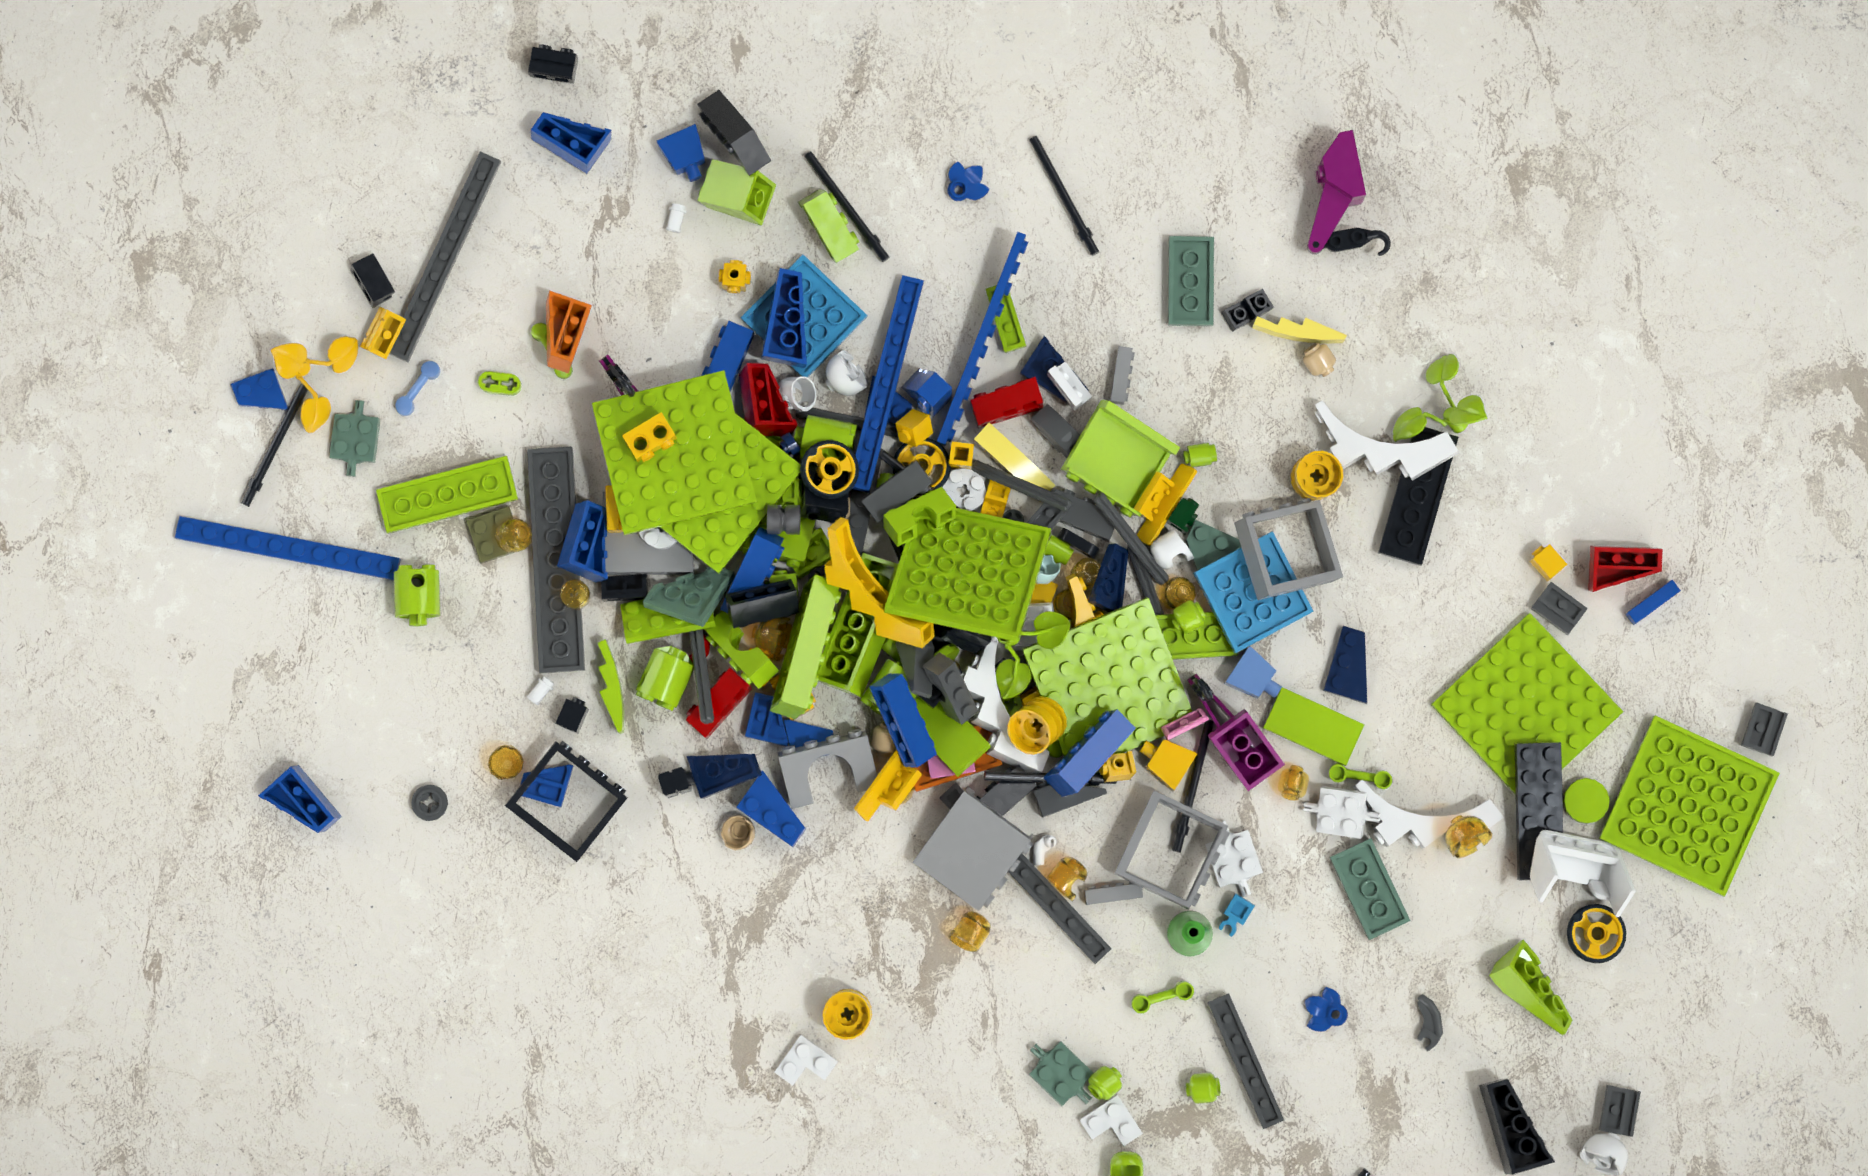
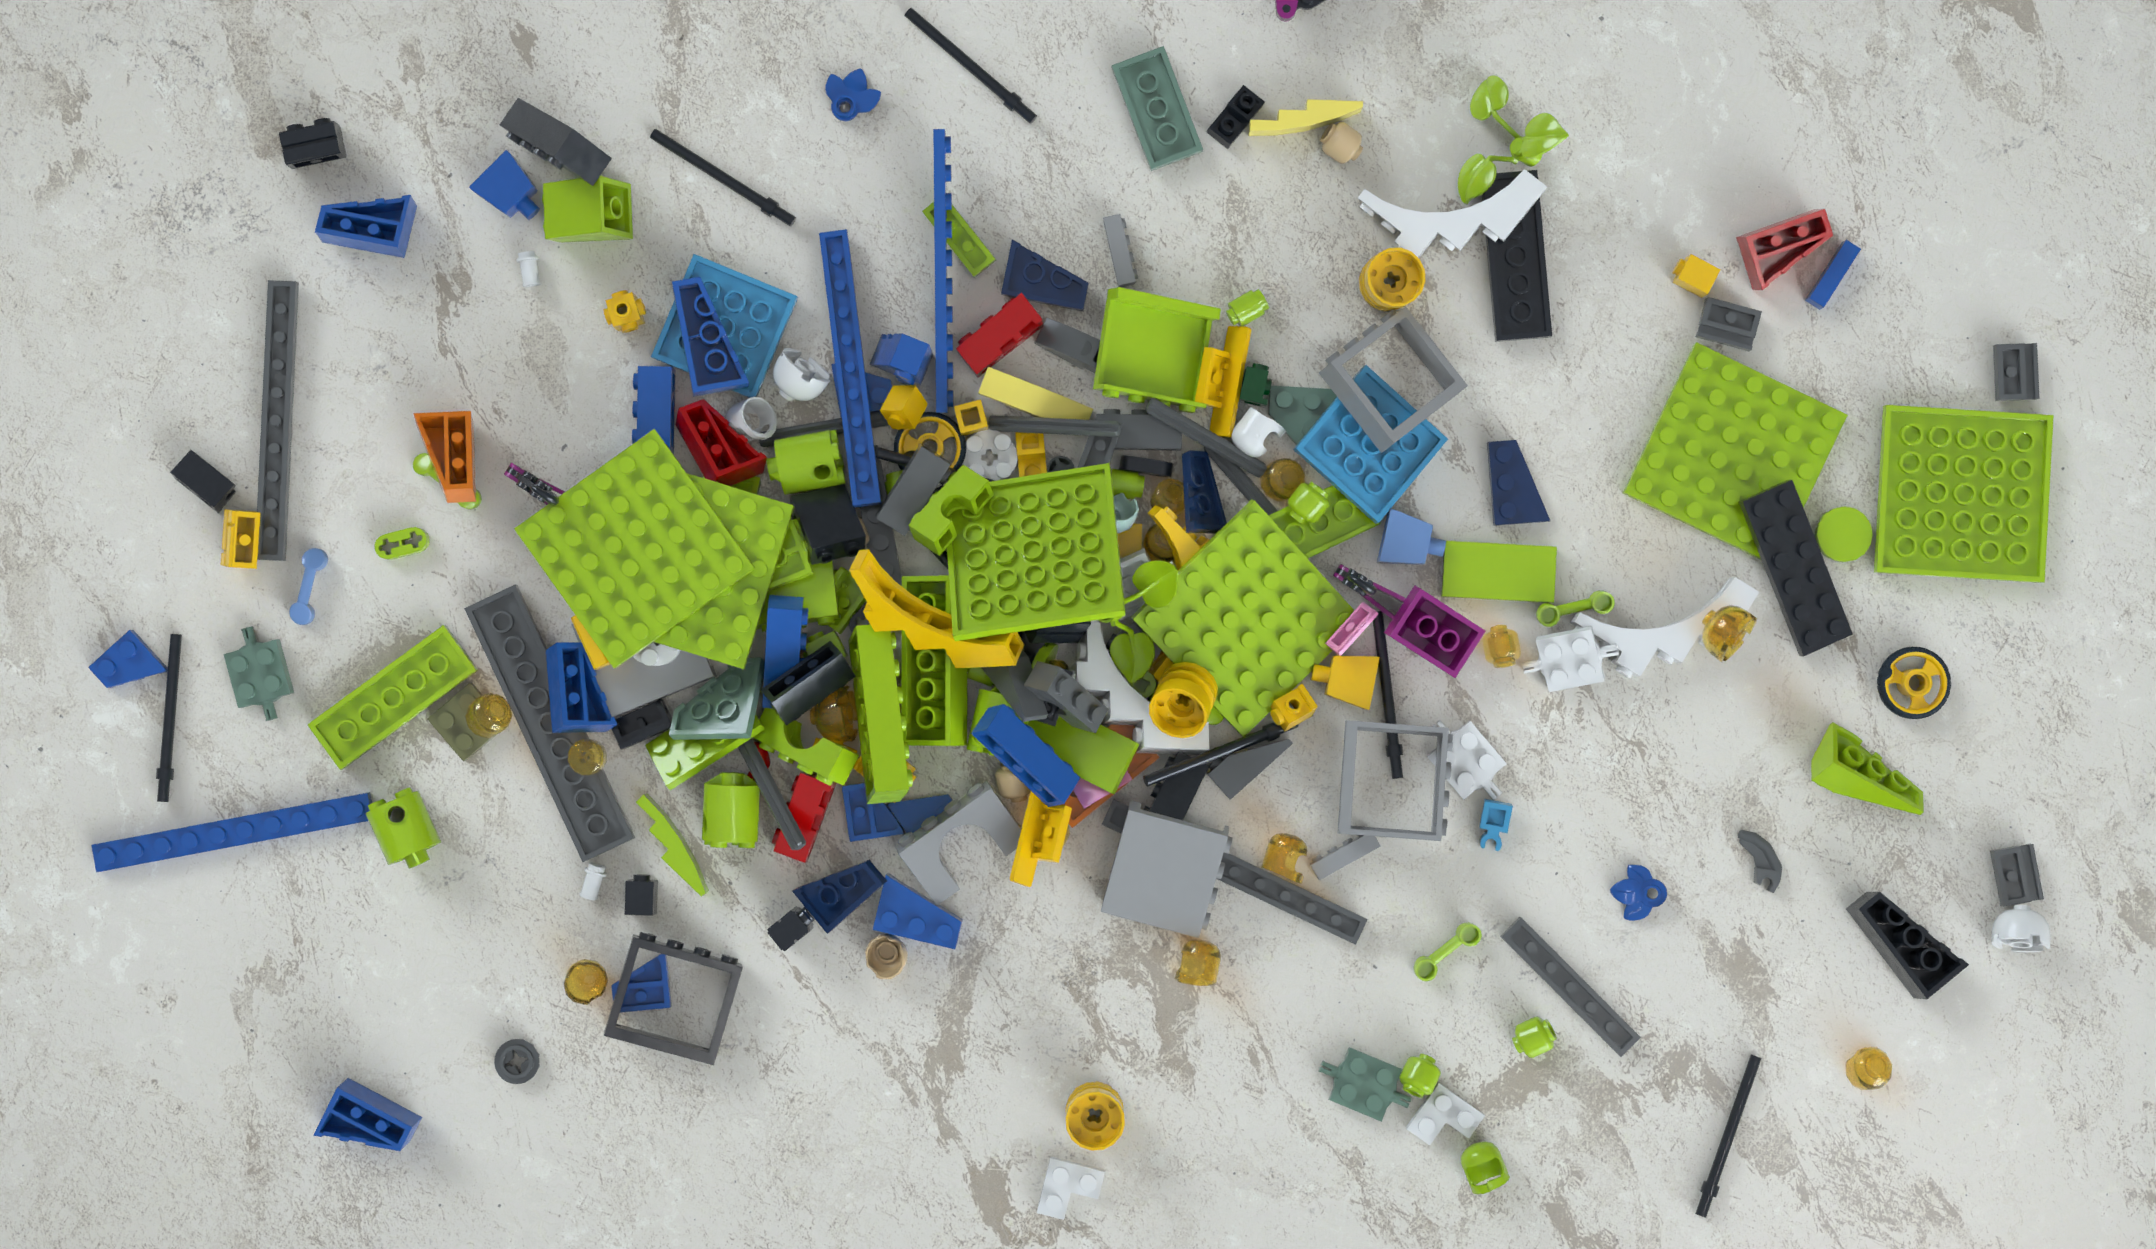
camera: 25 degrees left, 5 degrees up
yellow plant [271,336,358,433] -> none
yellow brick [622,412,677,462] -> none
flat silver wheel [767,505,800,535] -> none
dark blue plate [779,432,800,458] -> none
lime wedge [798,189,860,263] -> none
yellow wheel [800,440,859,499] -> none
white arm [1033,834,1057,865] -> none
wedge [1043,709,1136,797] -> none
white bracket [1047,362,1092,411] -> none
bright green cone [1167,911,1213,956] -> none
sand green plate [1329,838,1411,940] -> none
white windscreen [1530,830,1636,917] -> none

